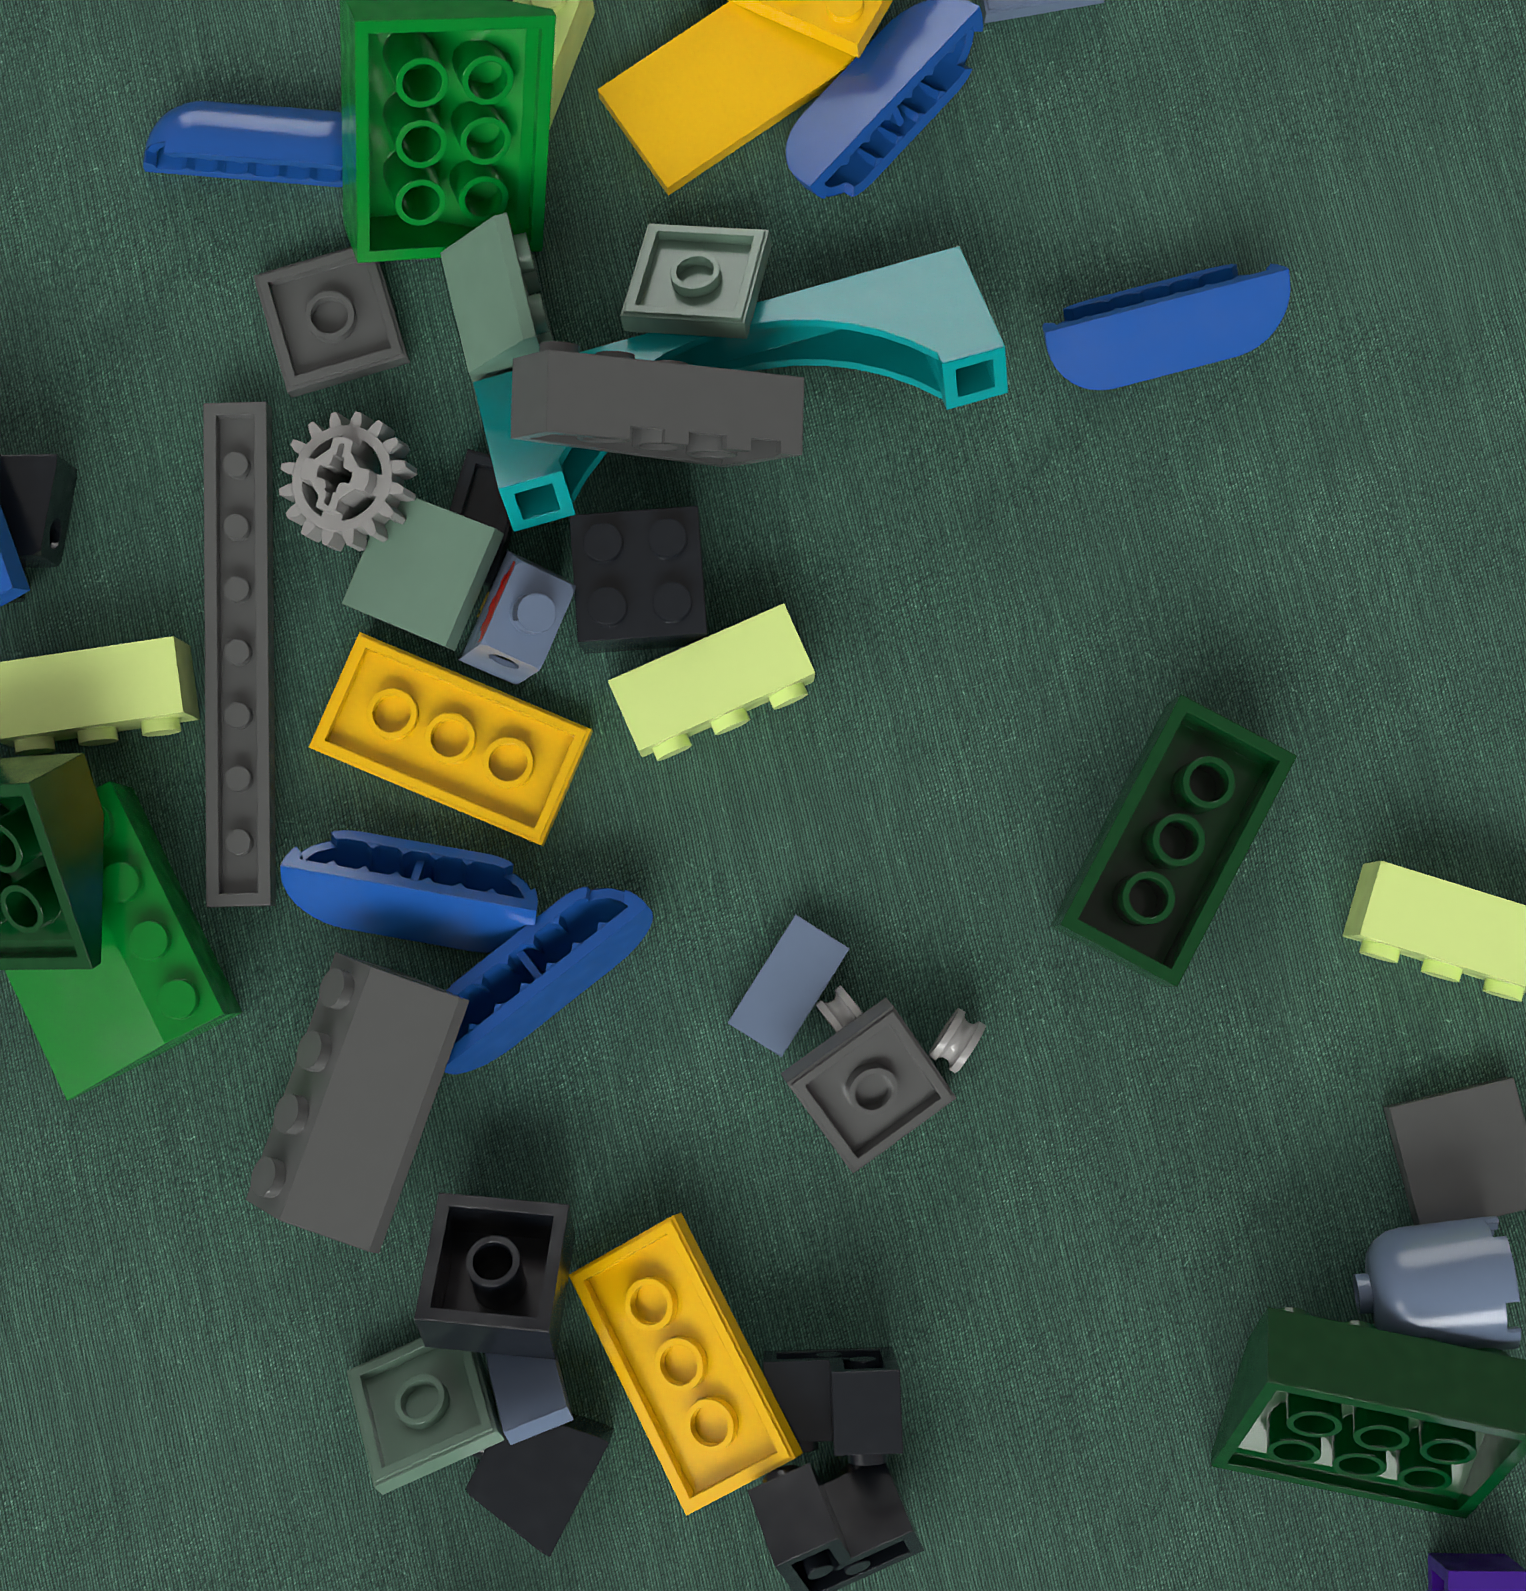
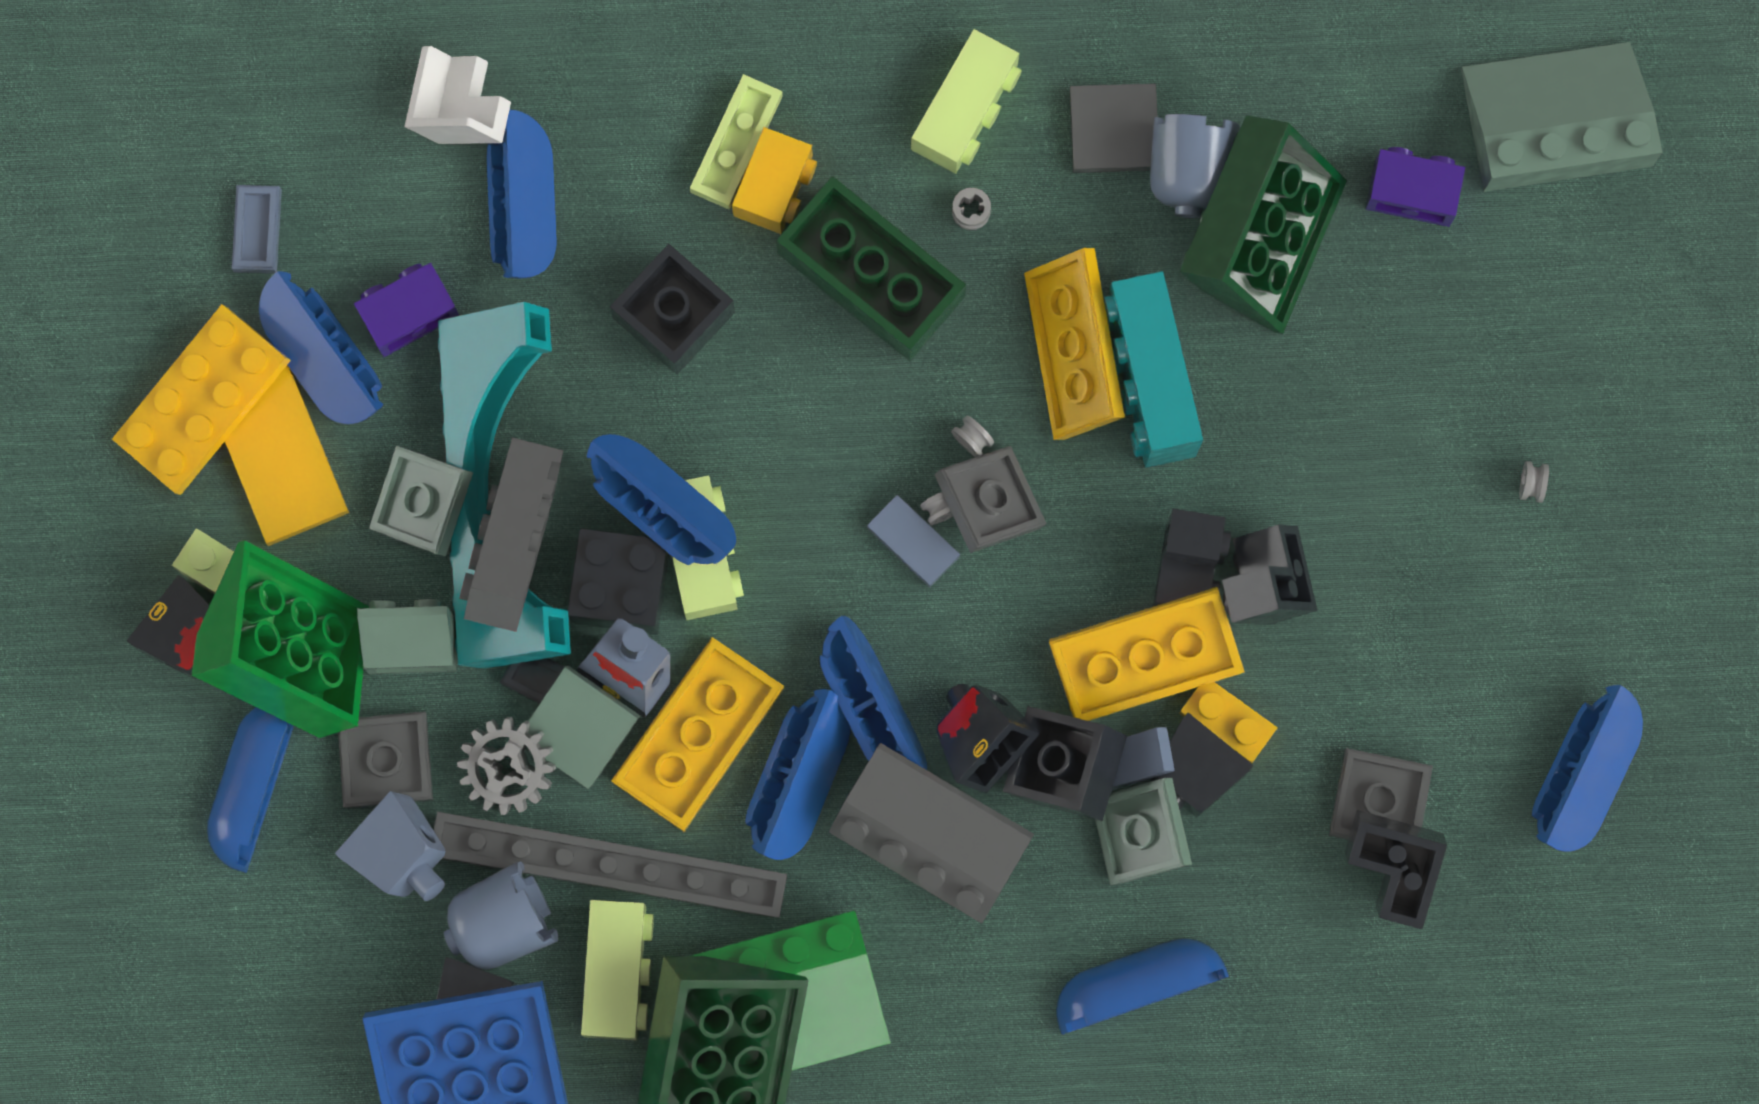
camera: 80 degrees left, 5 degrees down
none -> sand blue torso [335,791,445,901]
none -> dark purple brick [354,262,459,358]
none -> white panel [405,46,511,144]
none -> sand blue cylinder [444,862,558,970]
none -> blue brick [587,434,736,565]
none -> black brick [610,244,735,375]
none -> yellowish green plate [690,74,783,210]
none -> yellow brick [732,127,817,234]
none -> black torso [936,683,1039,793]
none -> light grey bush [952,188,991,230]
none -> yellow tile [1024,248,1125,440]
none -> blue brick [1056,938,1229,1035]
none -> teal brick [1104,271,1203,468]
none -> yellow plate [1179,682,1278,764]

